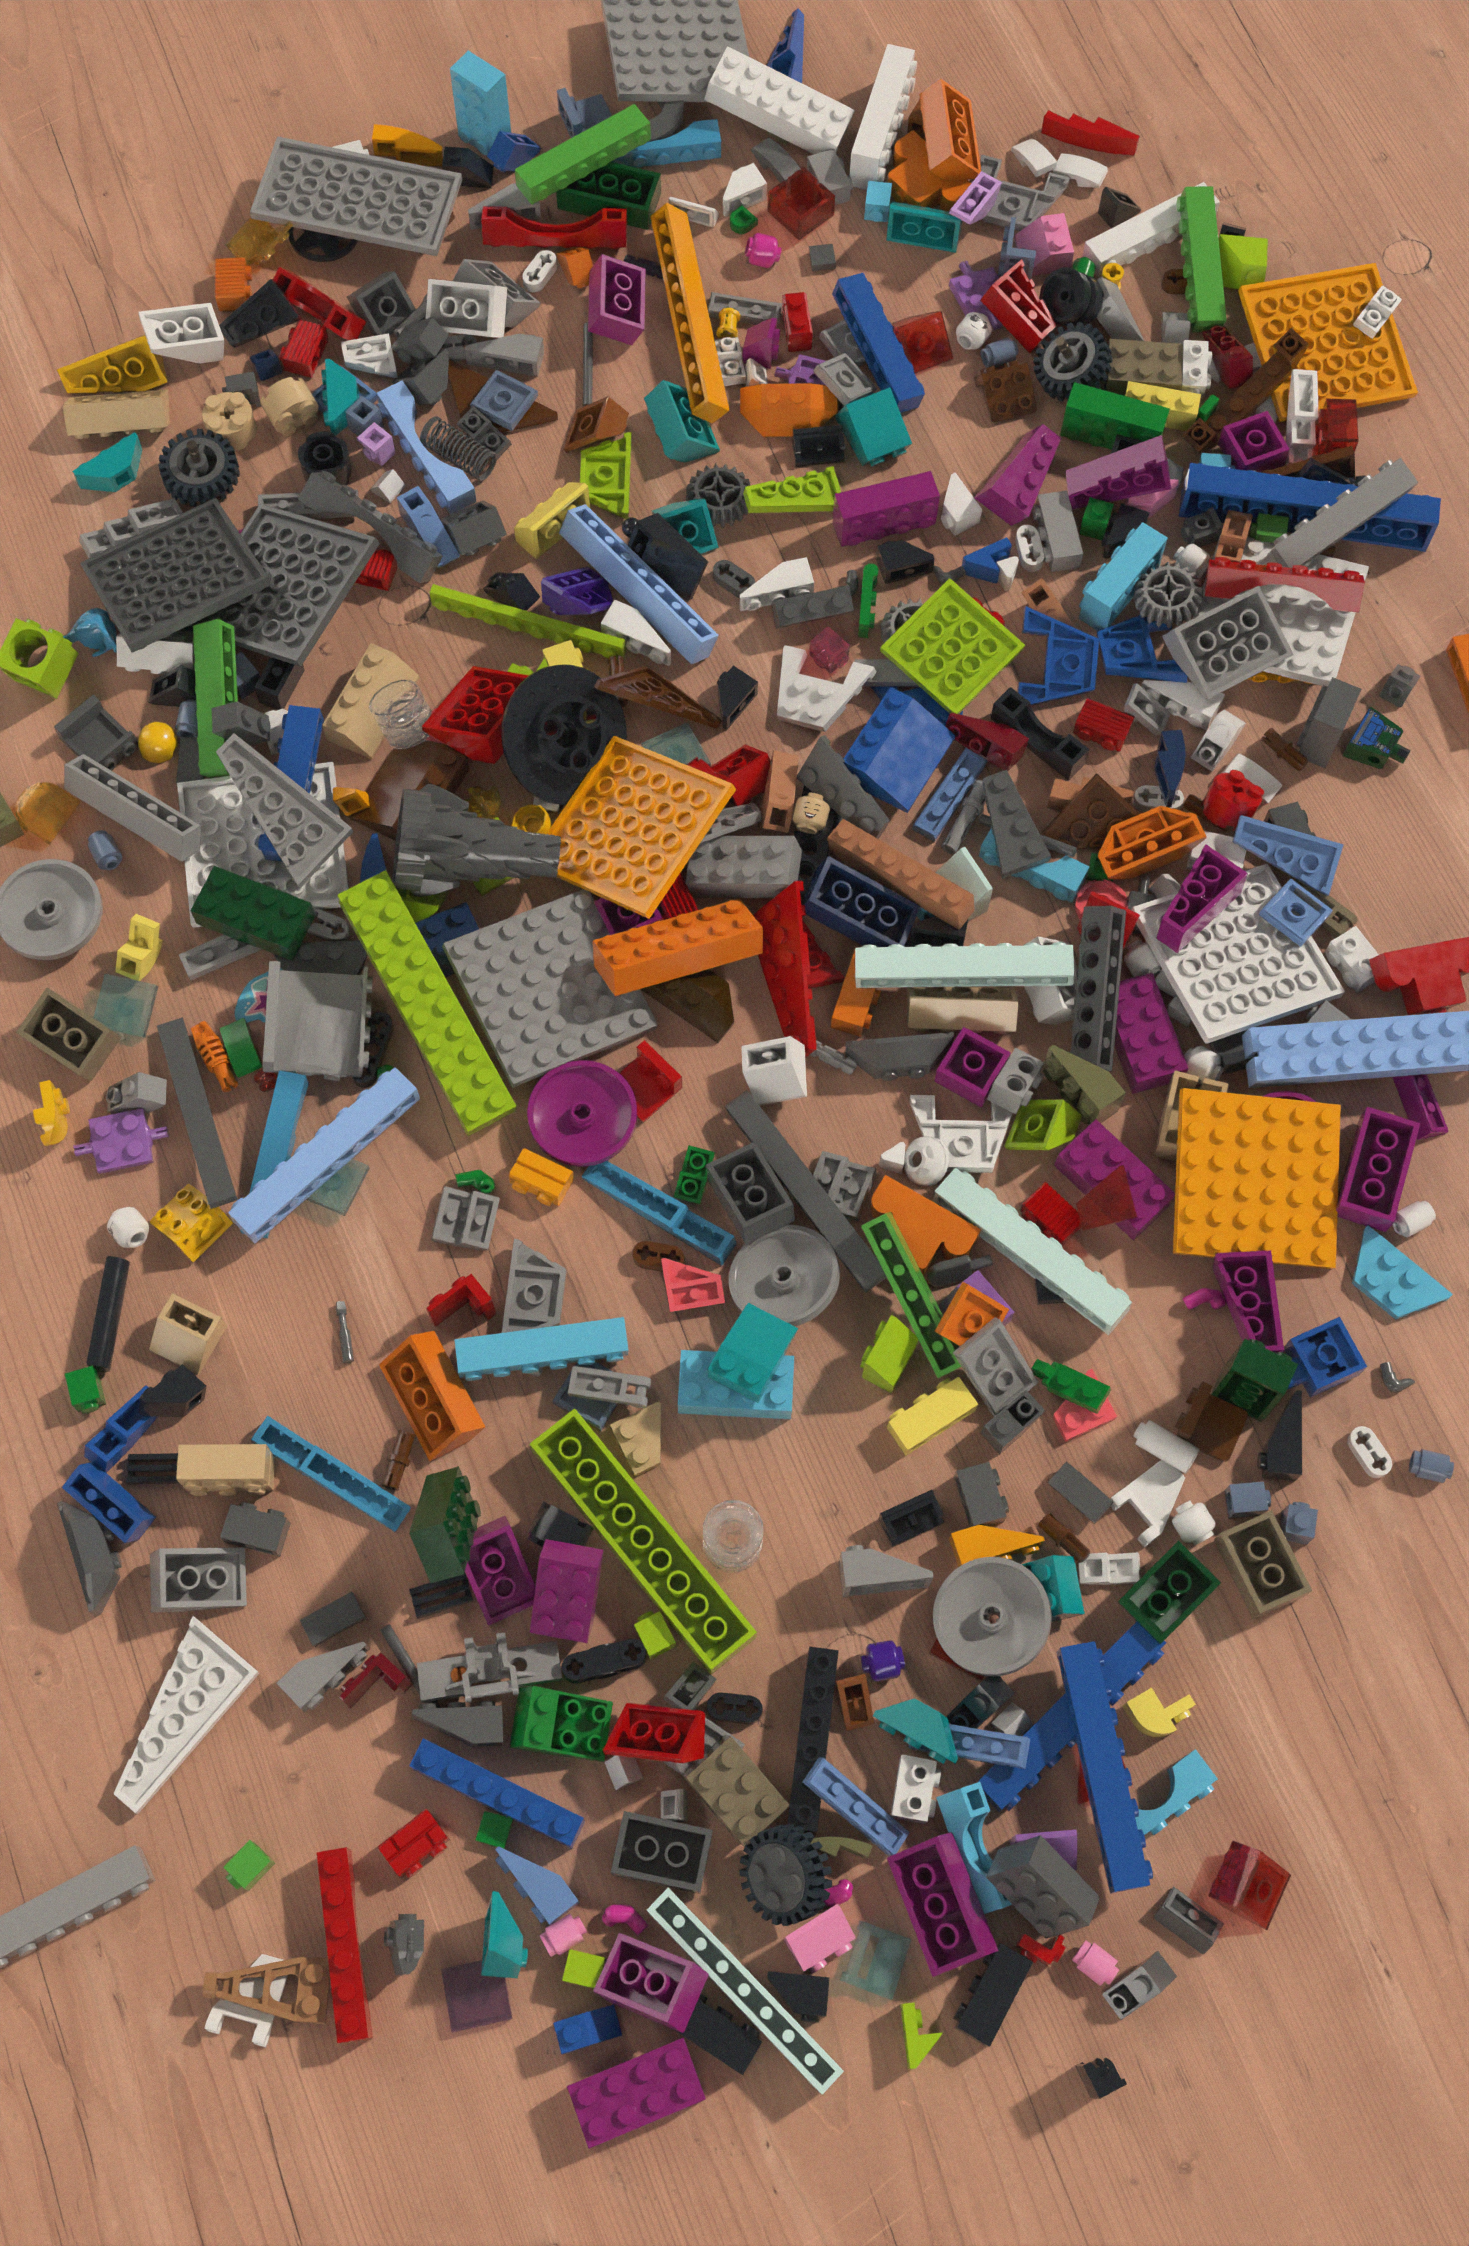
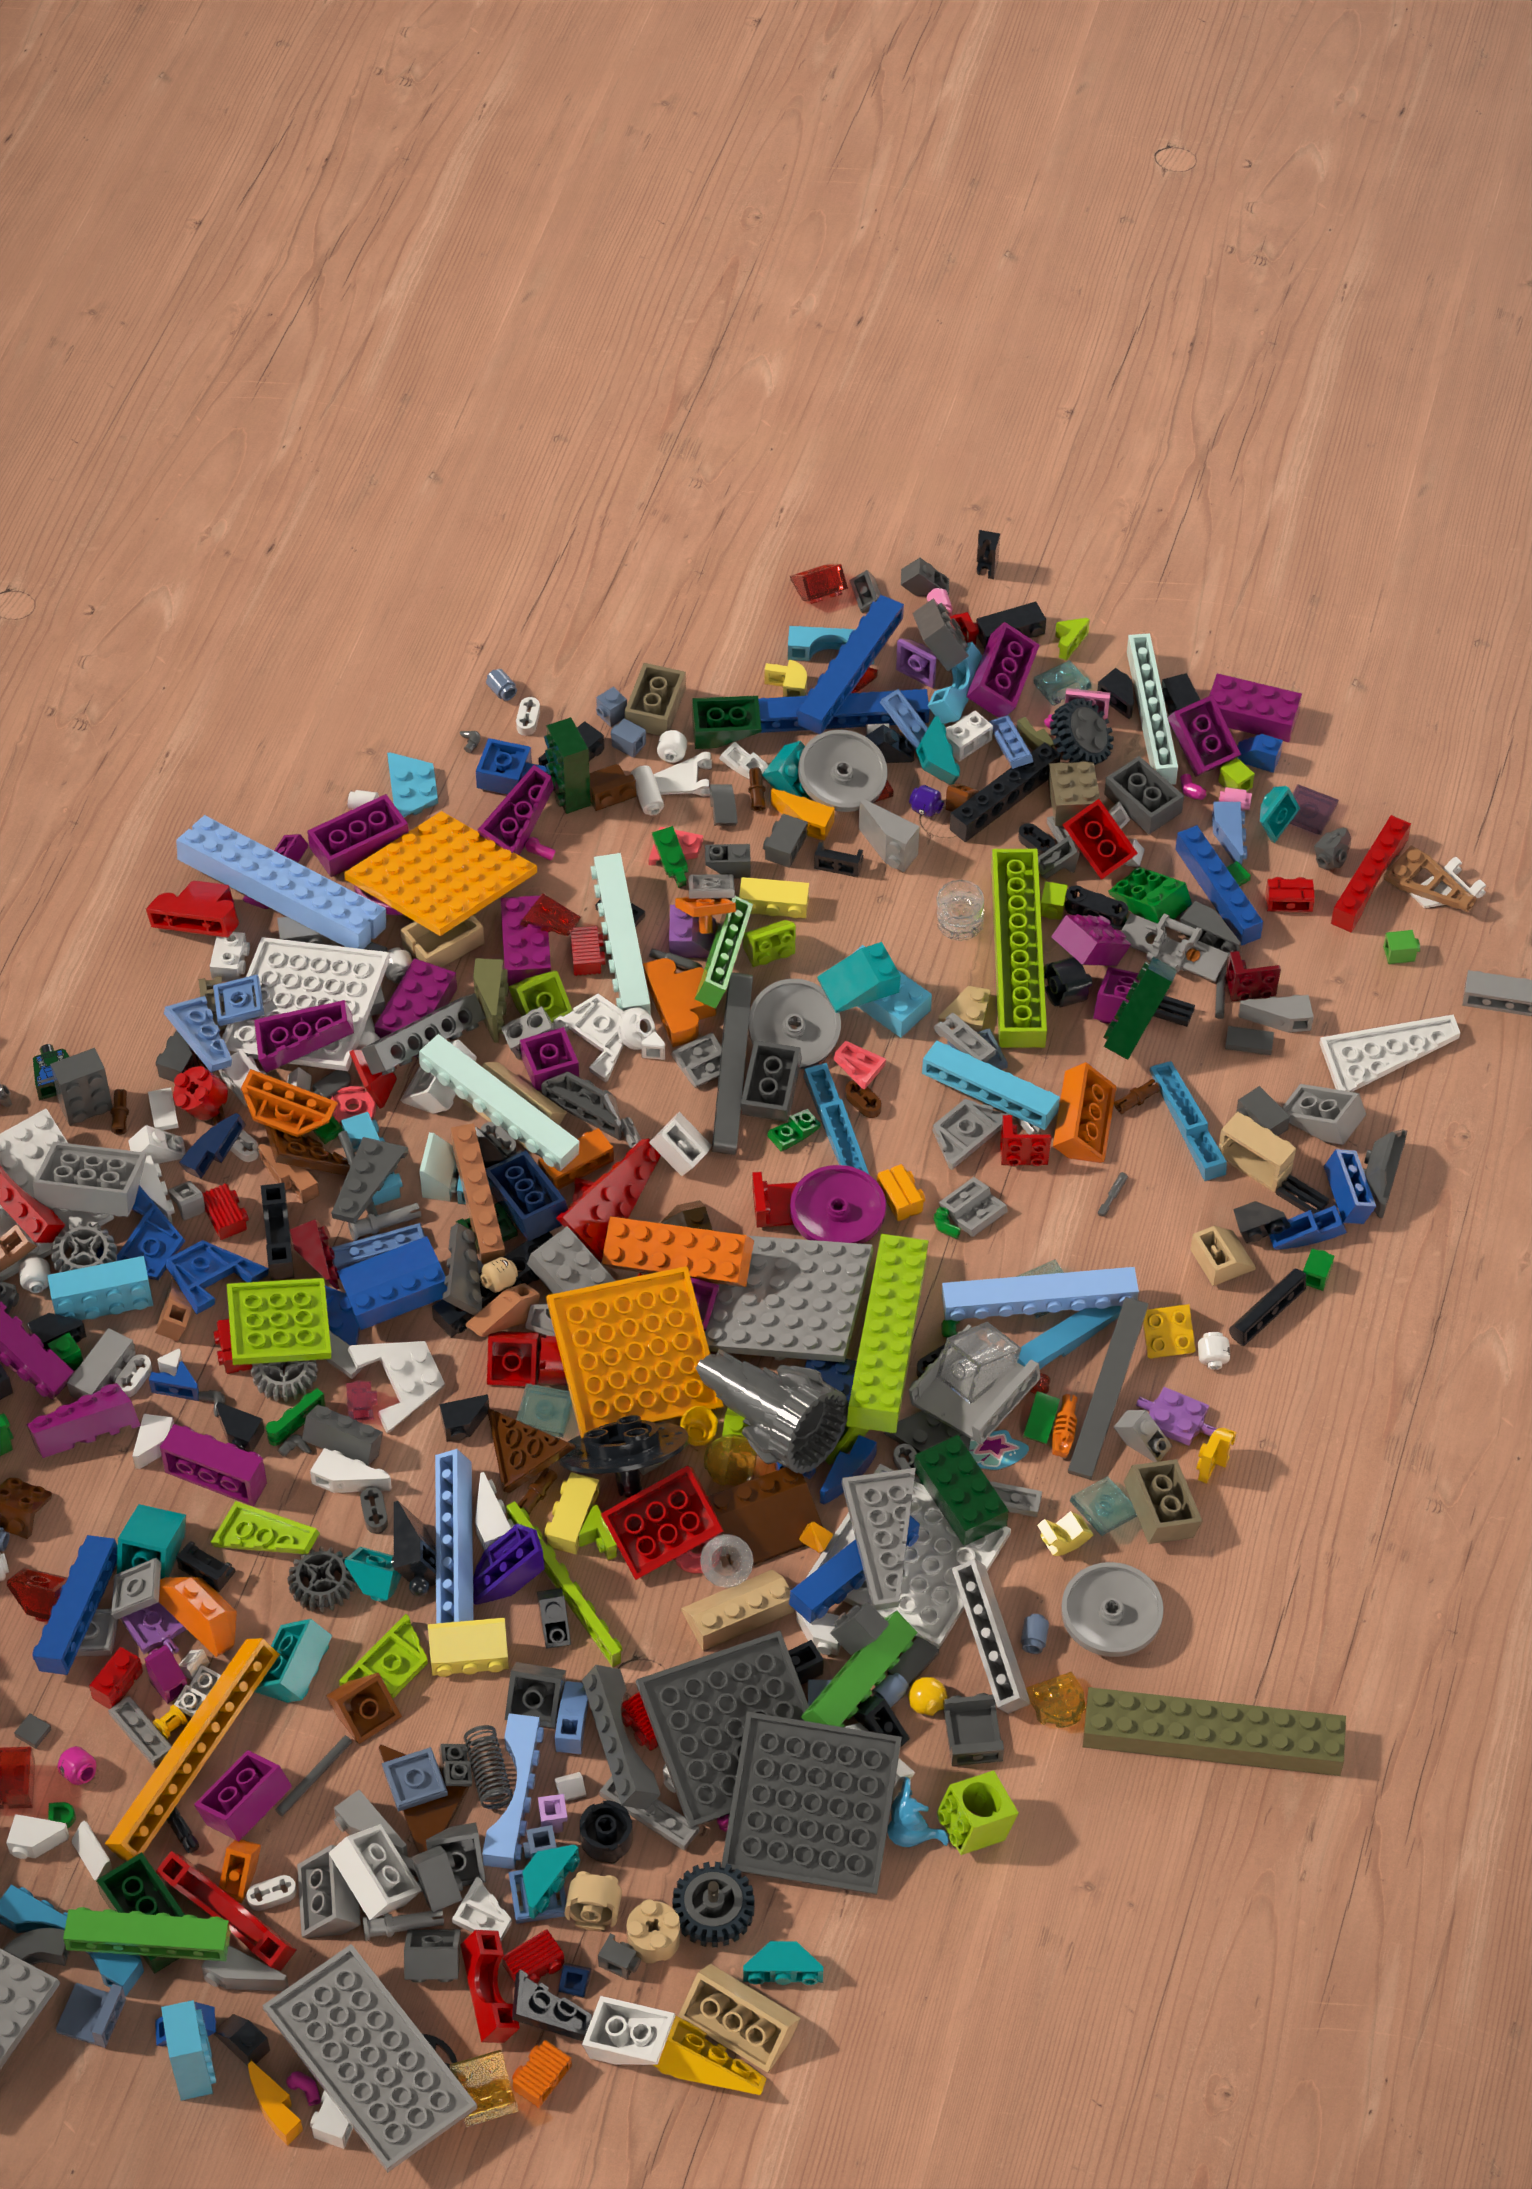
camera: 140 degrees left, 15 degrees down
light grey slope [79,499,183,559] -> none

